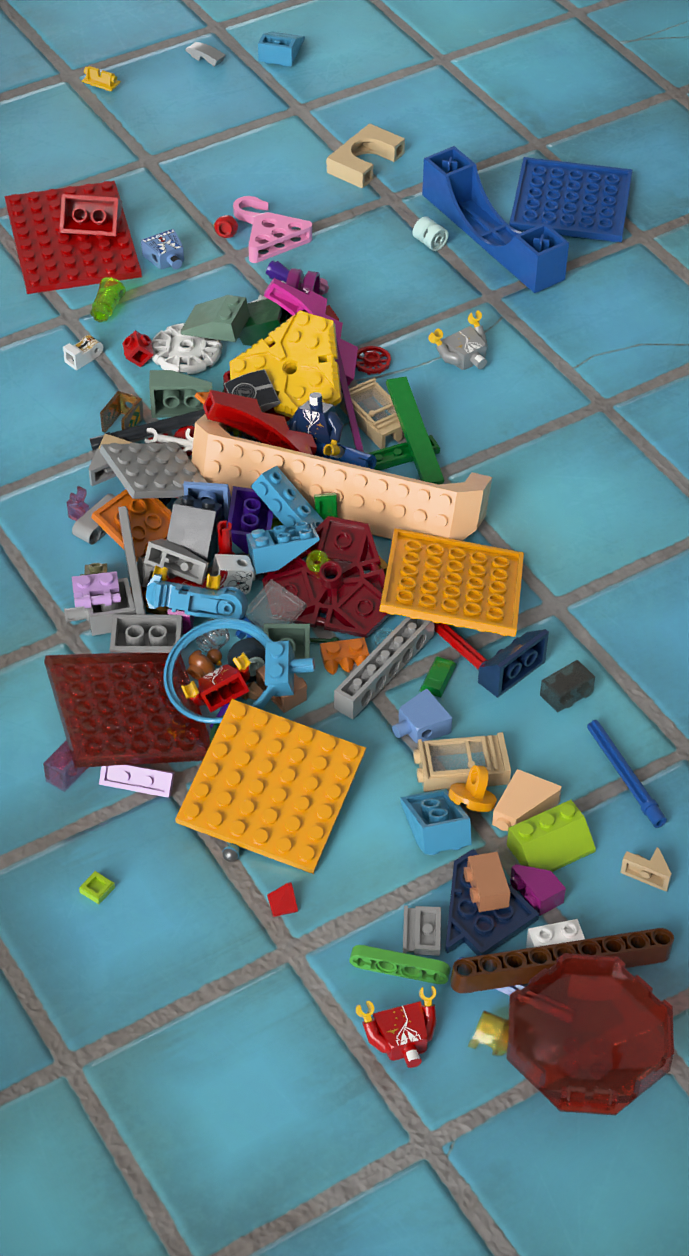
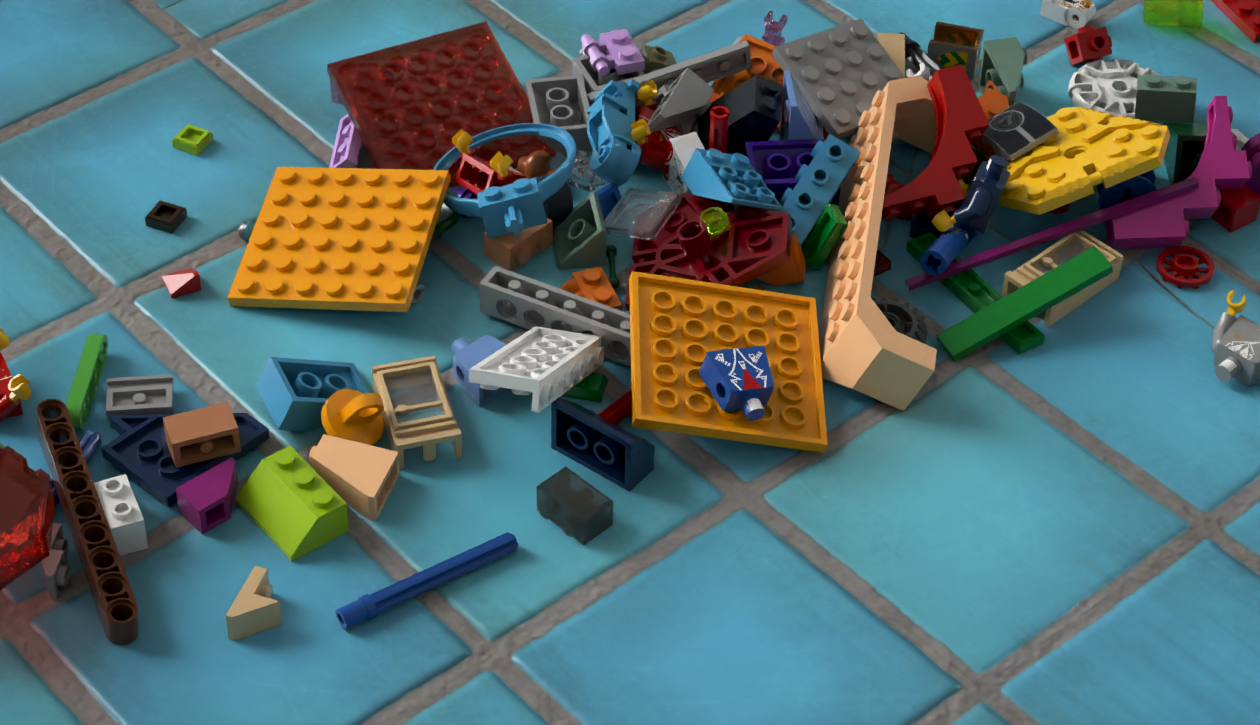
camera: 80 degrees right, 5 degrees down
none -> dark brown tile [145,200,187,234]
none -> white bracket [469,326,605,413]
none -> blue torso [699,345,774,421]

